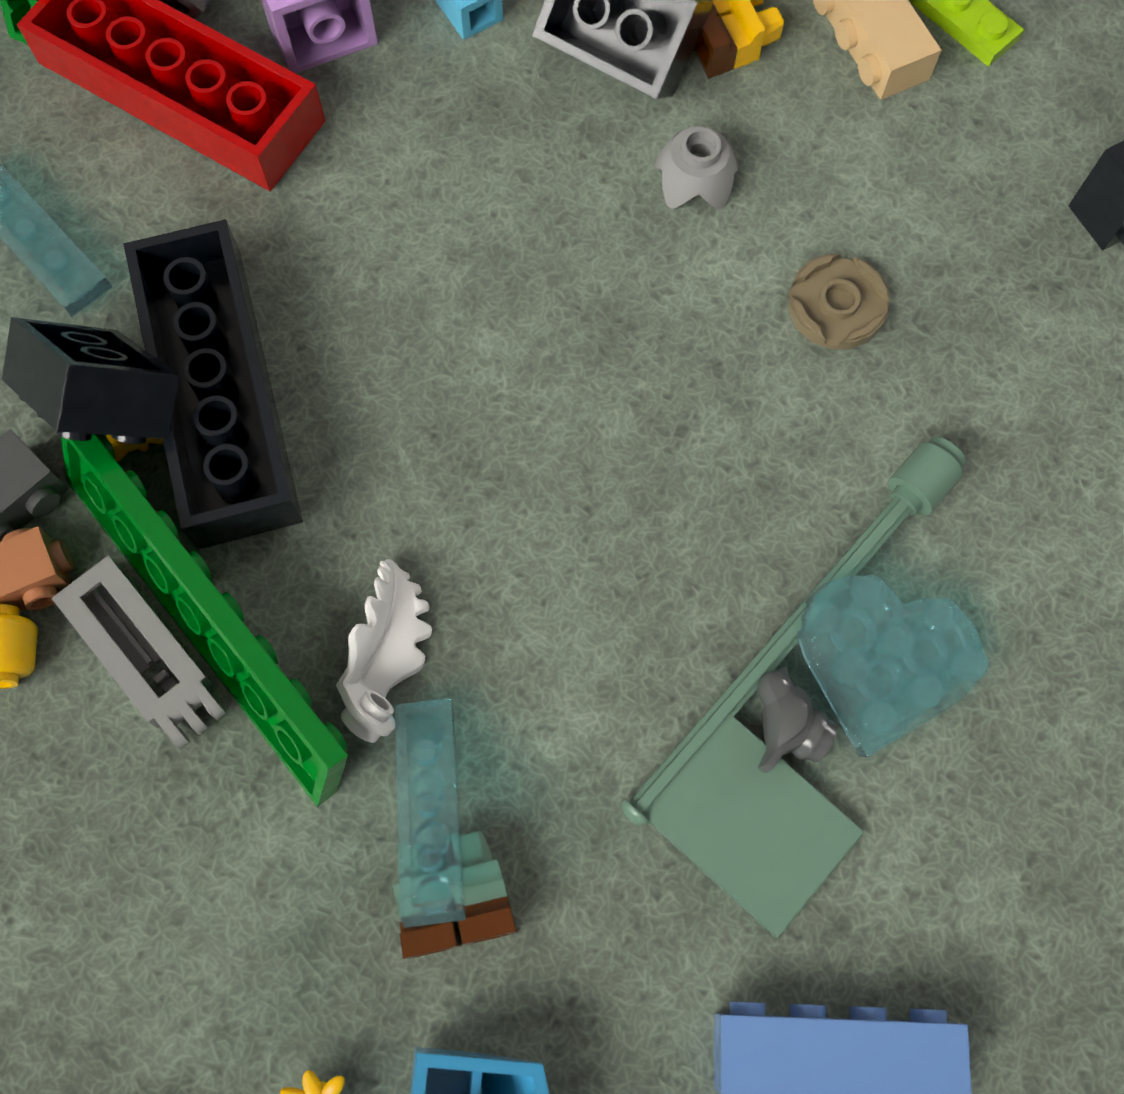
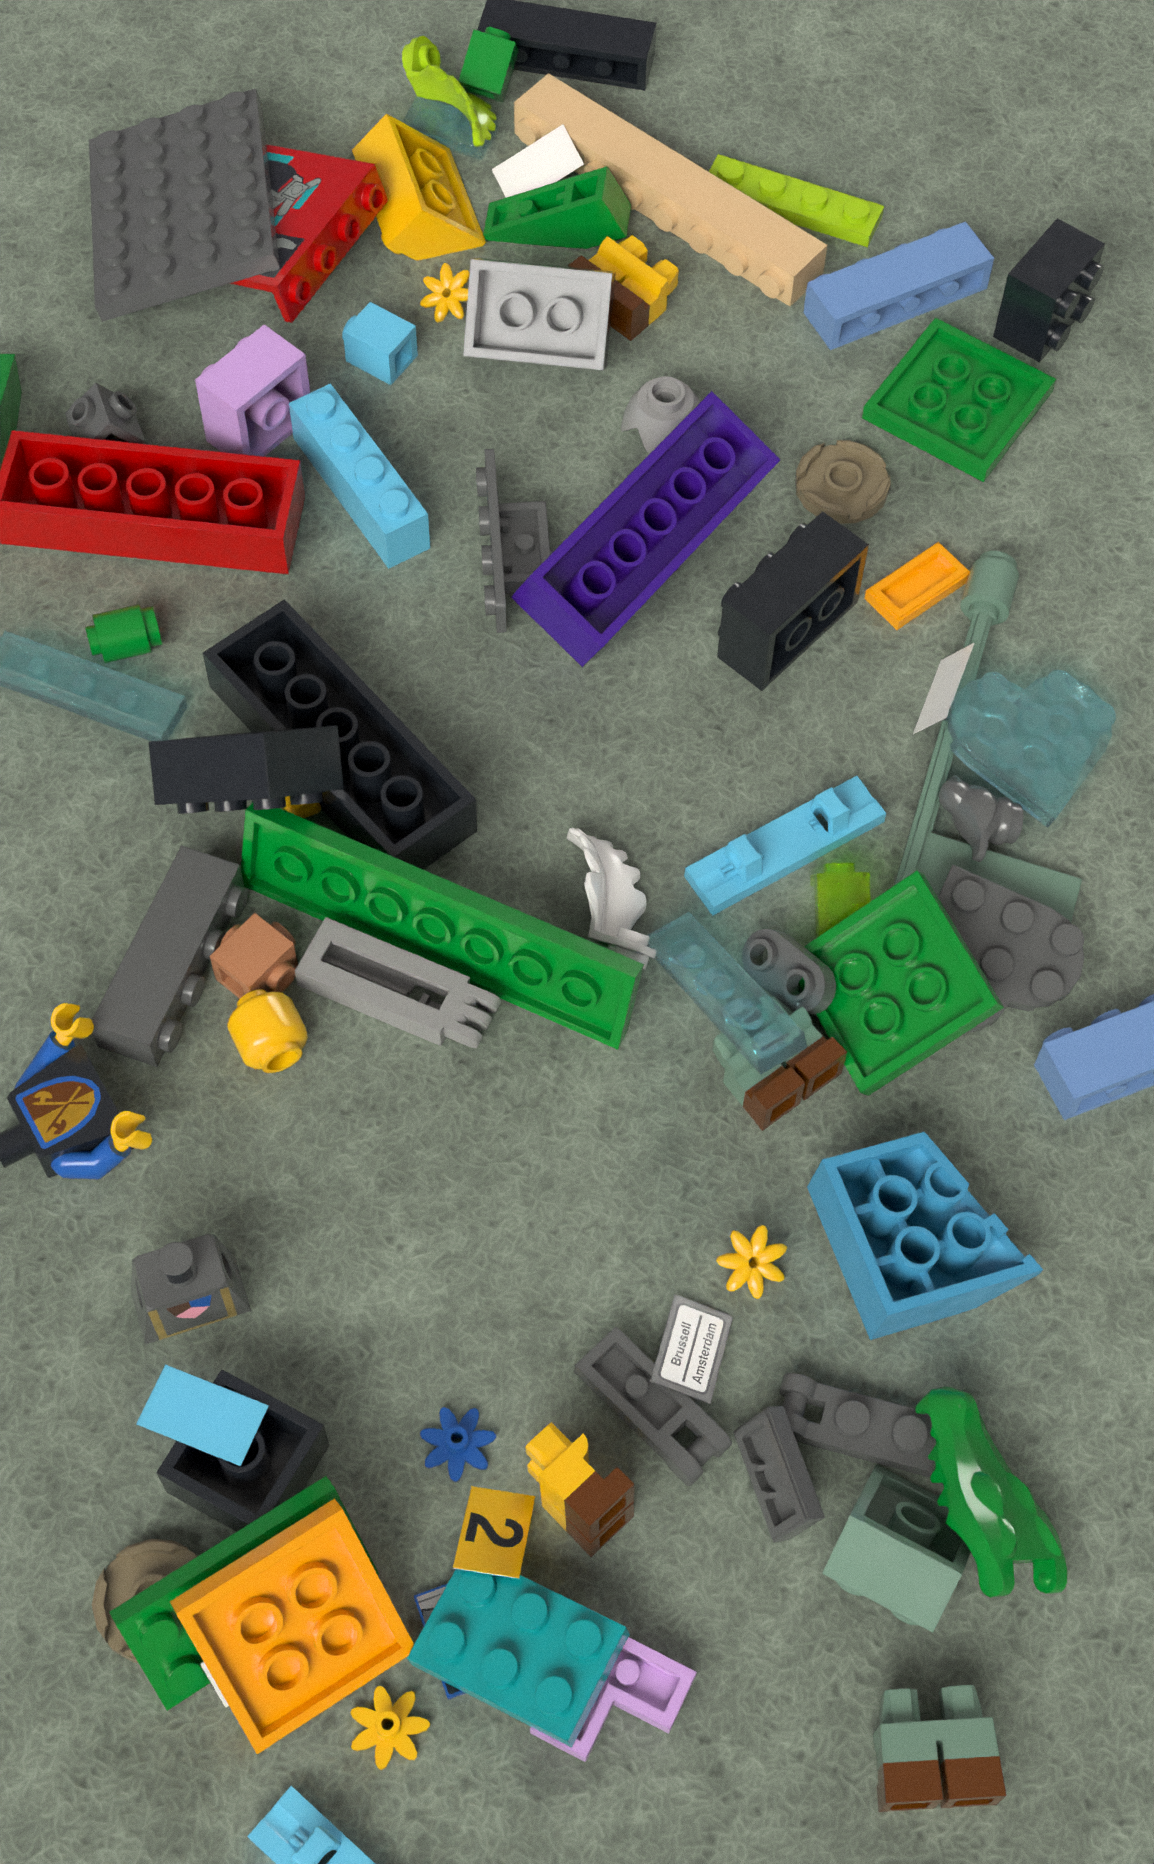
camera: 25 degrees left, 10 degrees down
none -> green brick [85,604,163,663]
none -> medium azure brick [289,384,430,569]
none -> dark grey bracket [476,449,550,633]
none -> dark purple brick [511,391,780,667]
none -> medium azure hinge [684,776,886,916]
none -> black brick [717,511,869,691]
none -> dark grey plate [742,929,836,1014]
none -> green plate [799,870,1004,1096]
none -> medium blue brick [803,221,994,350]
none -> clear neon green bracket [810,863,871,938]
none -> green plate [862,318,1056,482]
none -> light orange tile [864,542,970,630]
none -> white sticker [913,643,974,734]
none -> dark grey plate [938,865,1085,1035]

